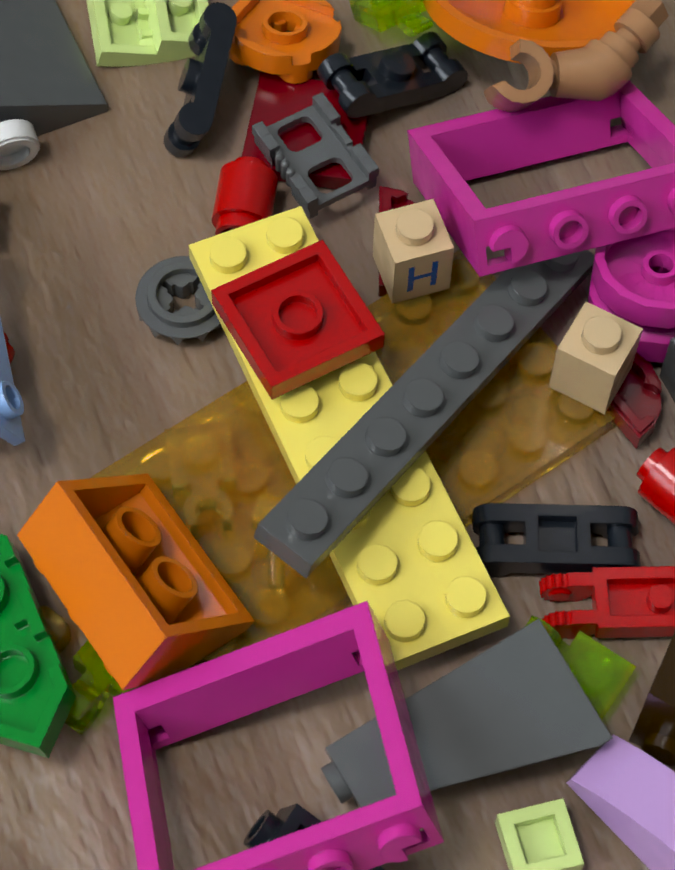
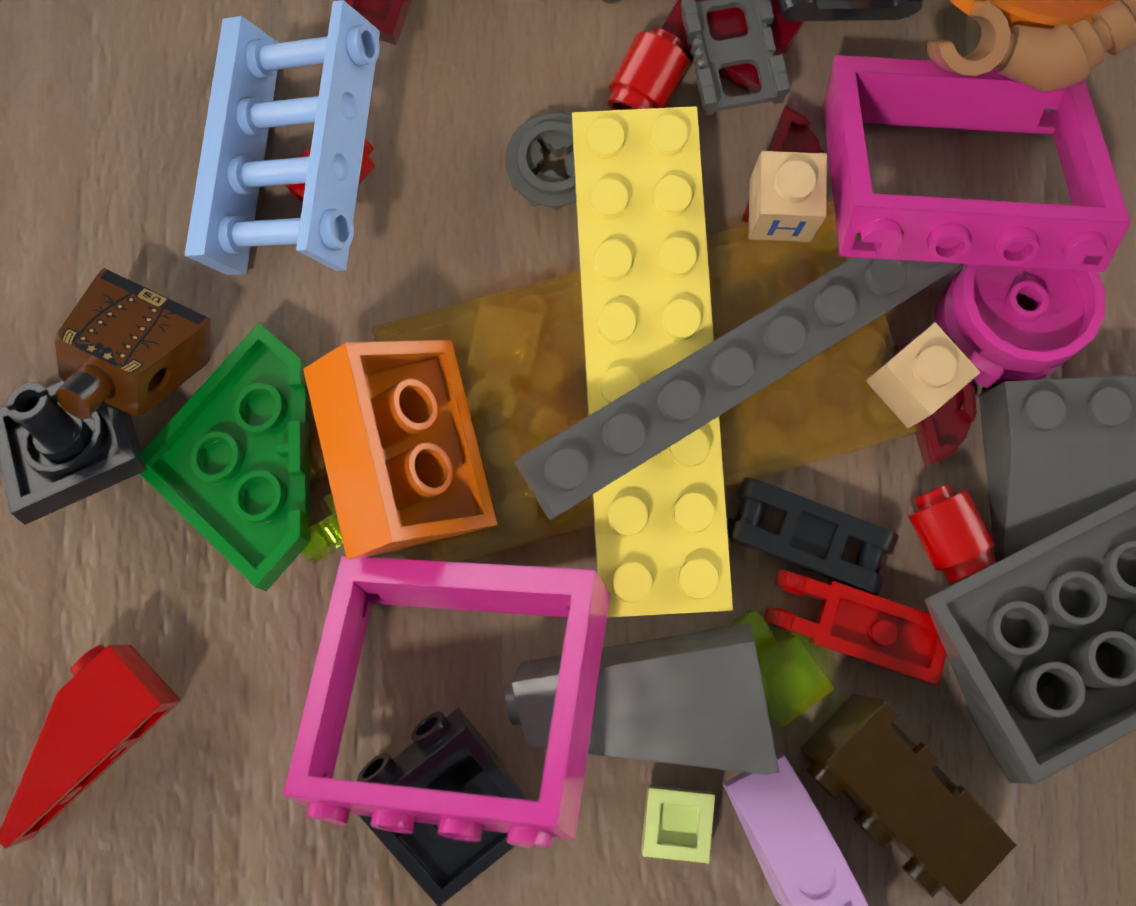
camera: 20 degrees right, 20 degrees up
red plate [211,240,385,400] -> none

